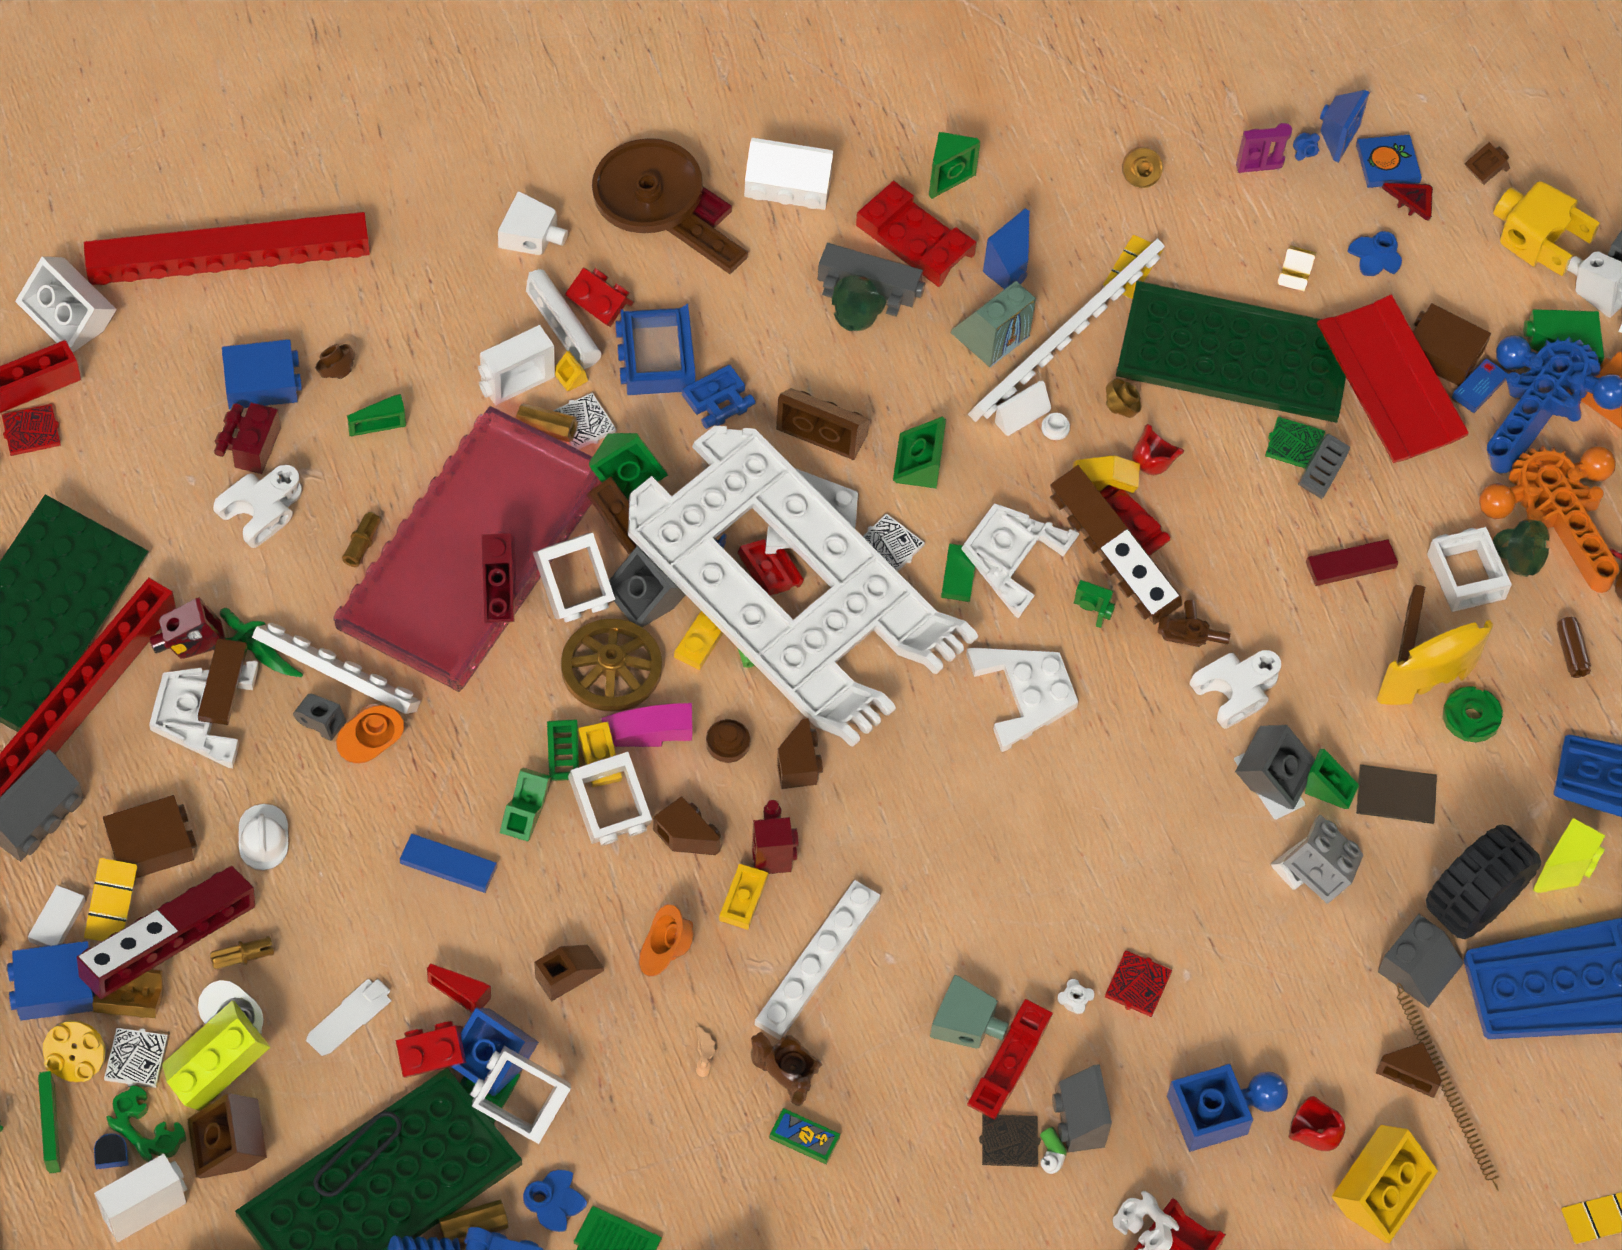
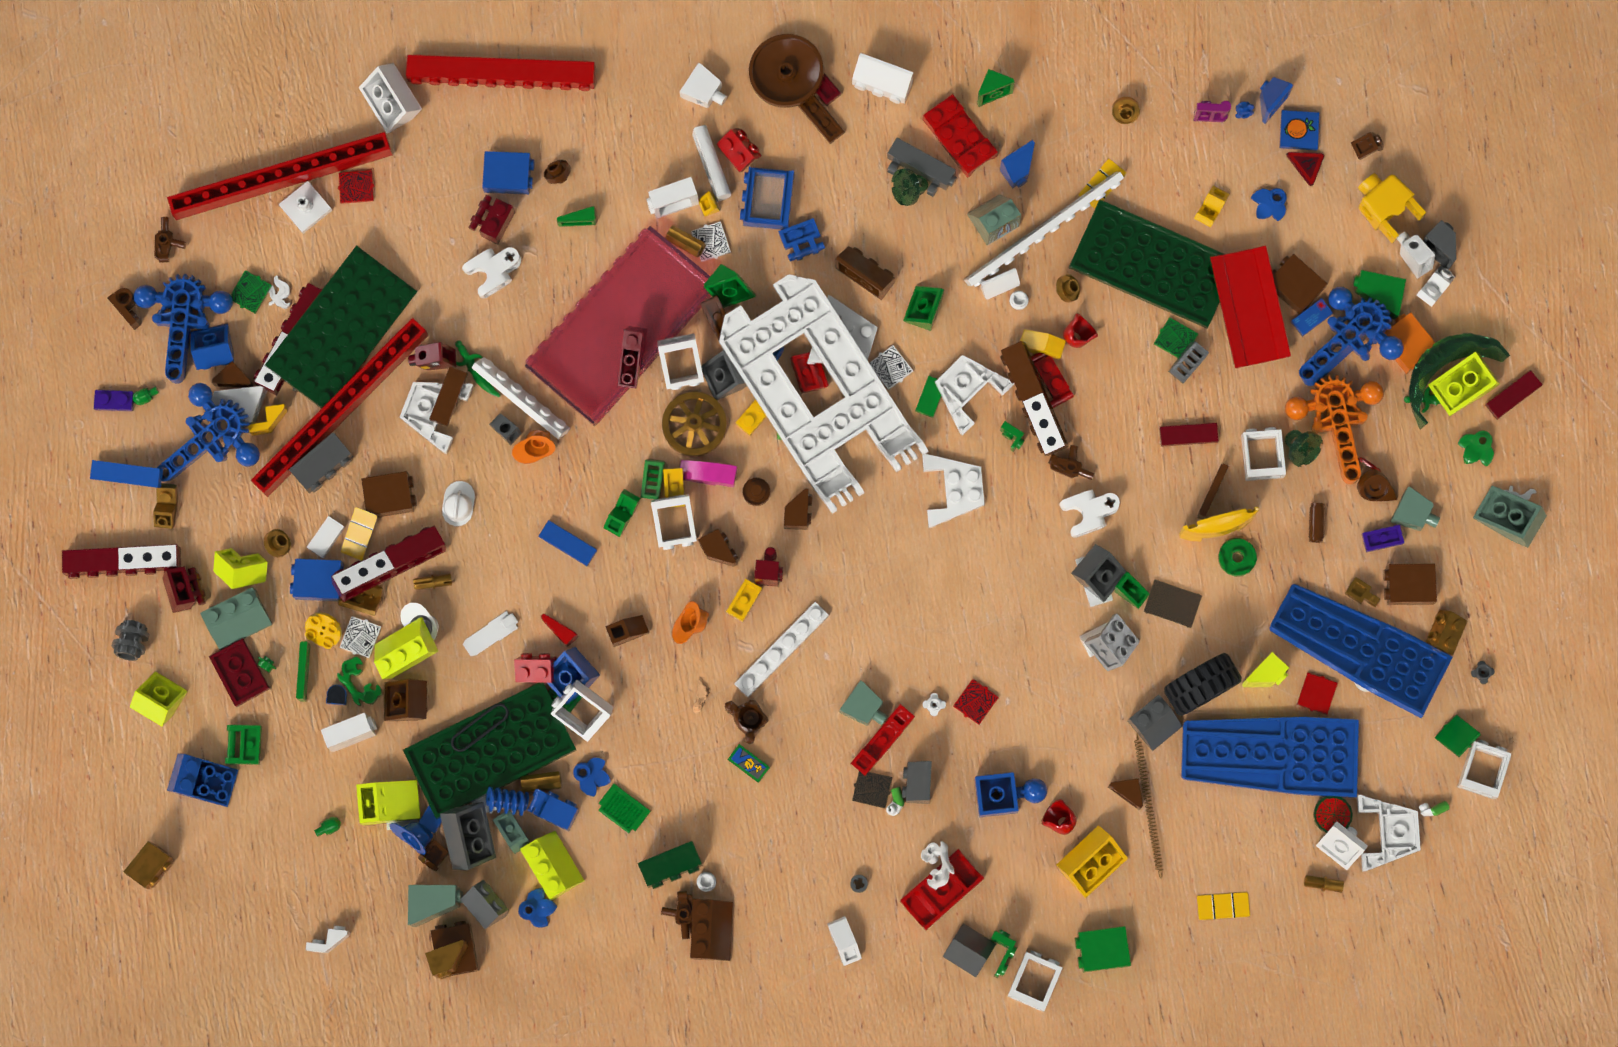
camera: 20 degrees right, 20 degrees up
pearl gold axle [342,512,380,567] -> none

